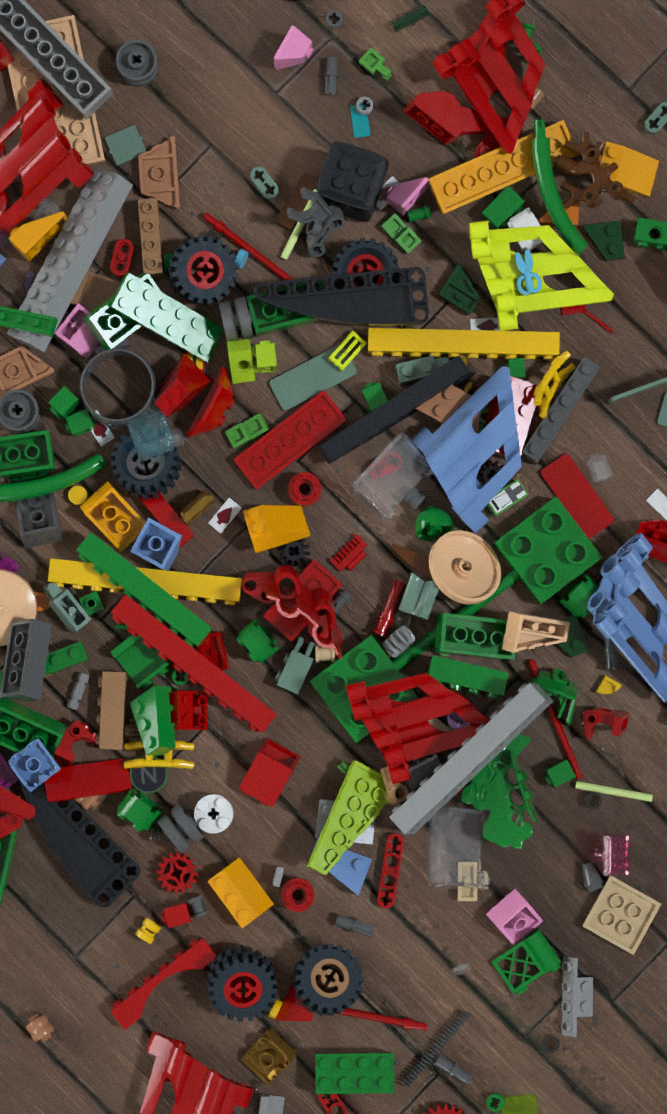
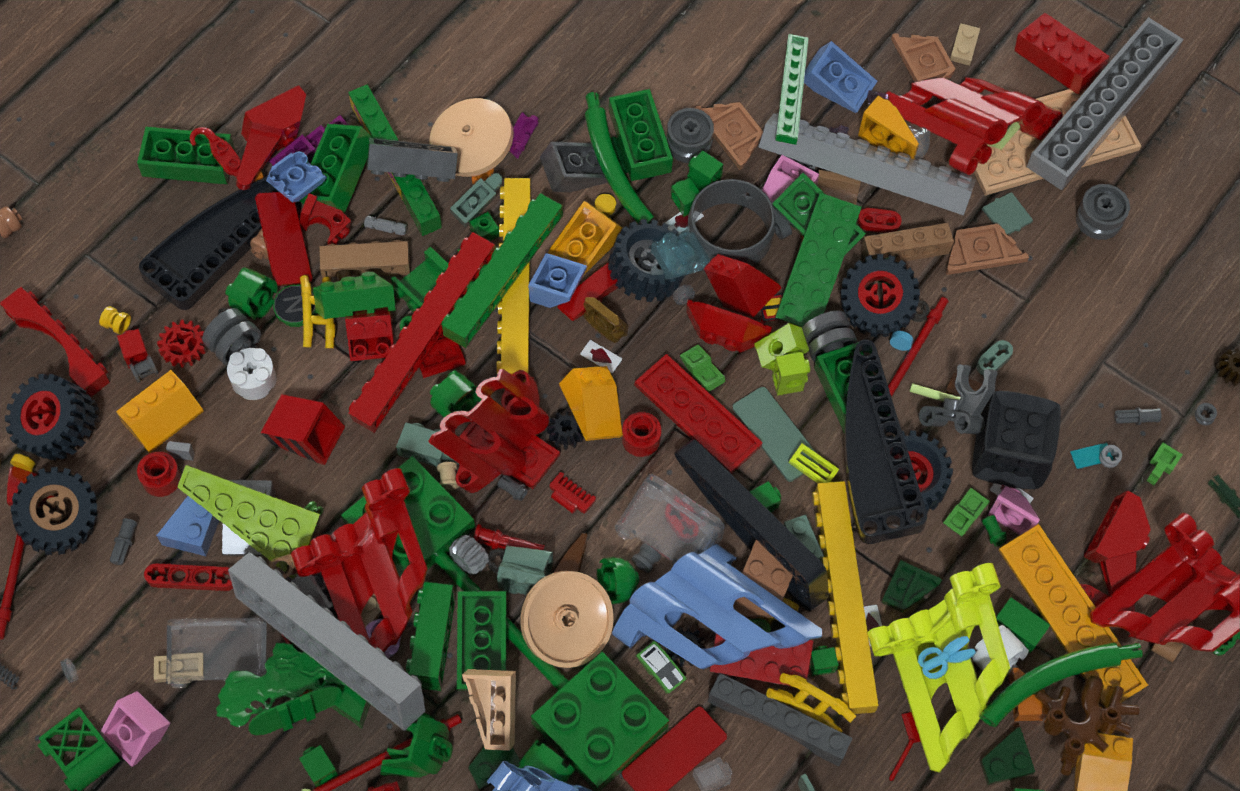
camera: 80 degrees right, 20 degrees down
bright pink slope [274,25,314,70] -> none

